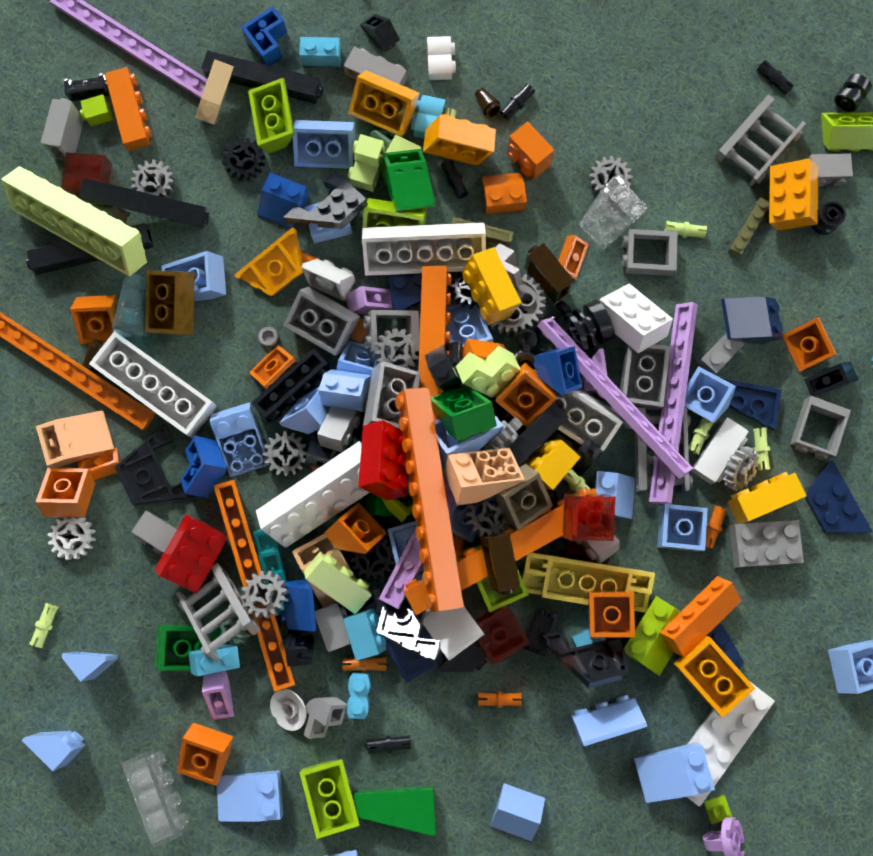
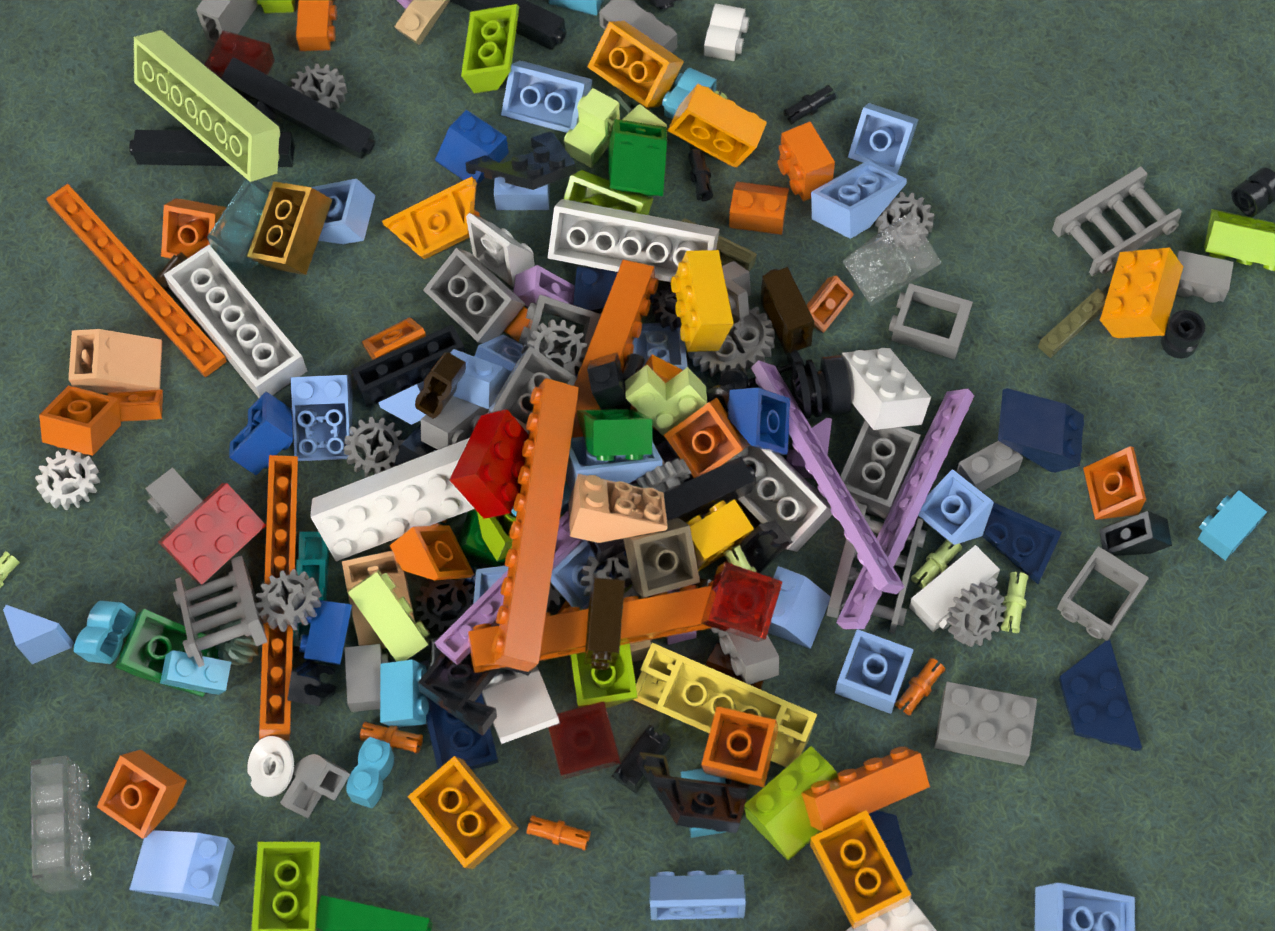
camera: 15 degrees right, 15 degrees down
black wing [115,424,197,505] -> none
lavender slope [202,671,234,720] -> none
black gear [222,137,266,181] -> none
light grey tile [258,327,279,348] -> none
black pin [367,735,411,754] -> none
black slope [439,643,487,672] -> none
dark brown cone [475,88,501,117] -> none
yellowish green pin [665,221,707,239] -> none
yellow brick [727,472,807,524] -> none
black pin [757,60,795,95] -> none
none -> medium azure brick [74,601,136,664]
none -> light orange brick [408,756,519,869]
none -> dark brown brick [415,352,466,419]
none -> light blue slope [811,161,907,239]
none -> light blue slope [848,103,919,174]

